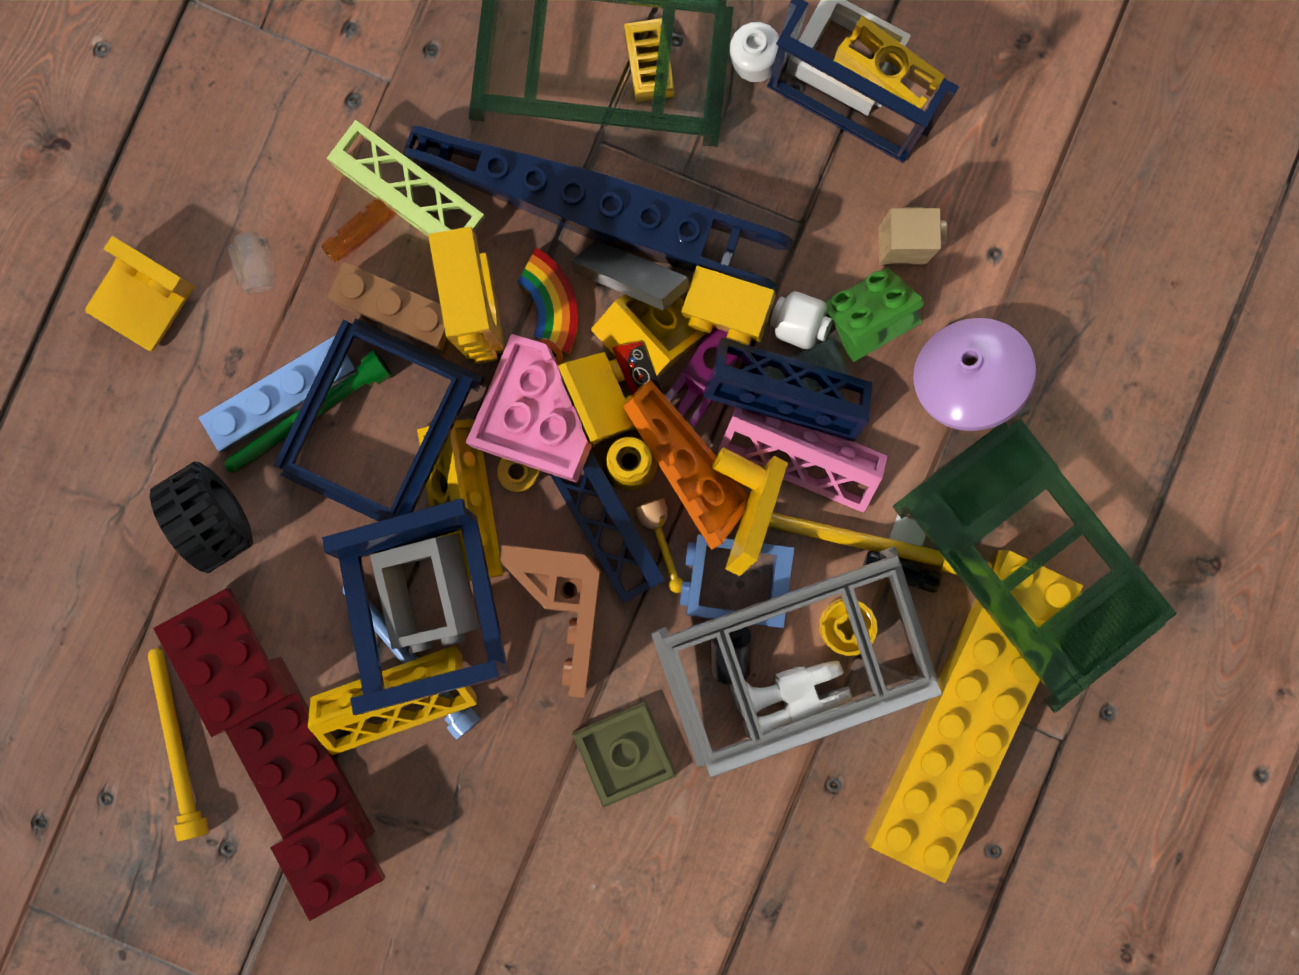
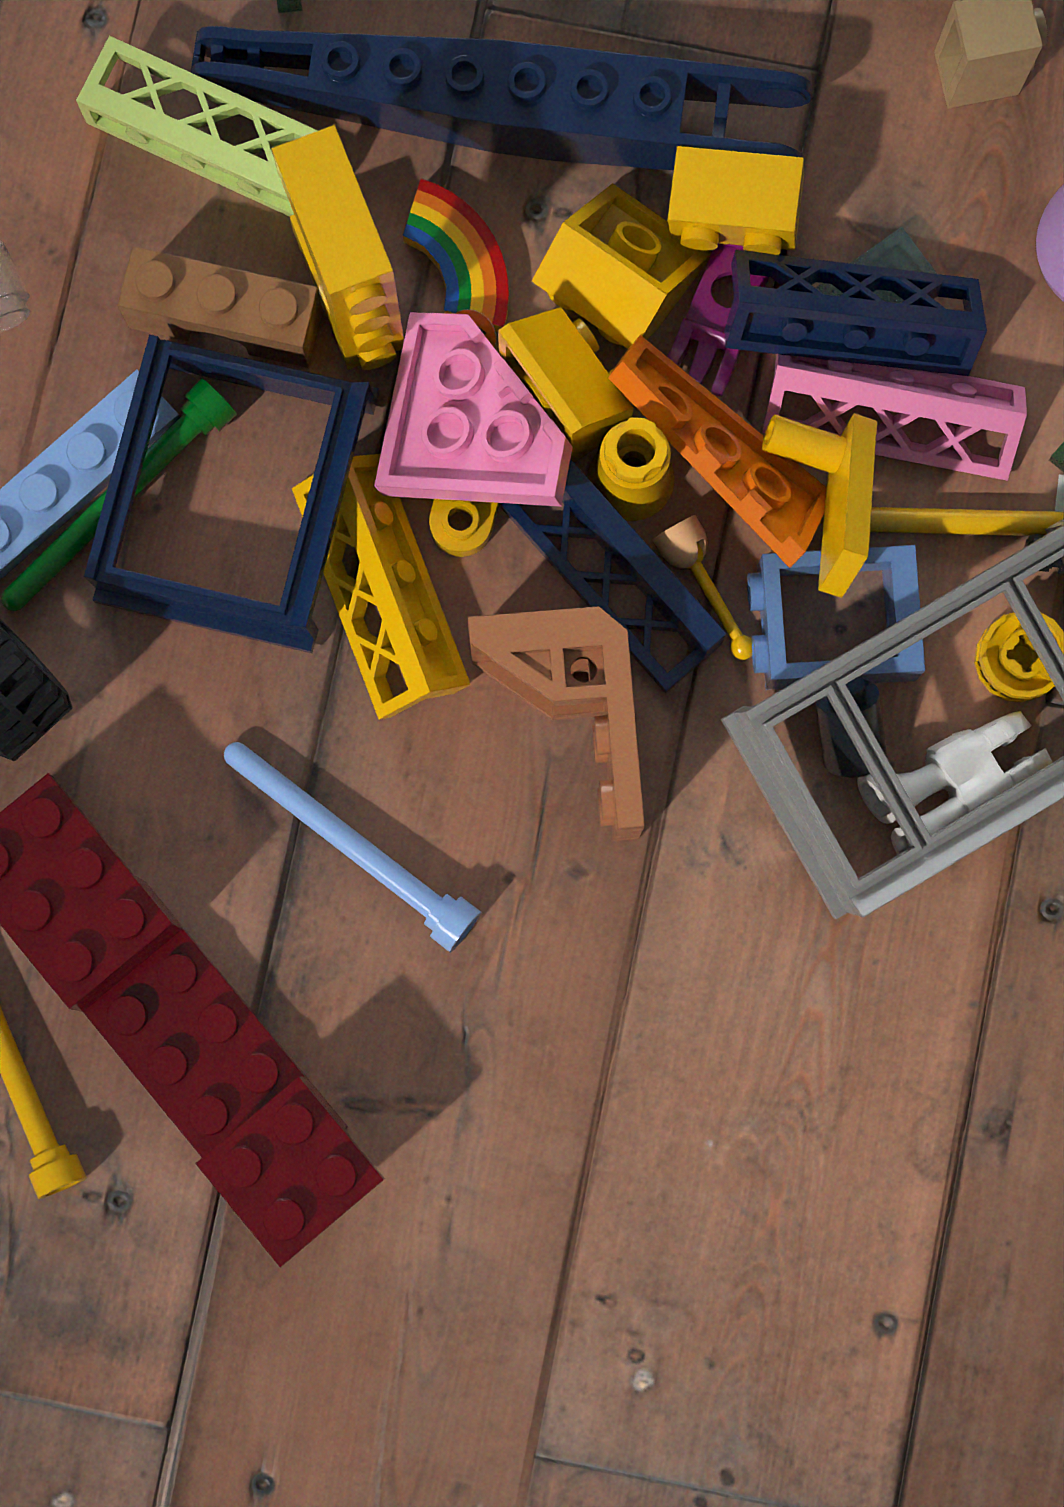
camera: 15 degrees left, 5 degrees down
yellow fence [308,645,477,755] -> none
clear orange axle [321,198,391,262] -> none
dark blue piece [322,499,509,715] -> none
light grey window [370,534,480,654] -> none
dark grey tile [571,240,690,311] -> none
olive tile [572,701,677,808] -> none
sticker [612,341,666,397] -> none
white head [770,291,832,349] -> none
bright green bracket [825,268,924,362] -> none

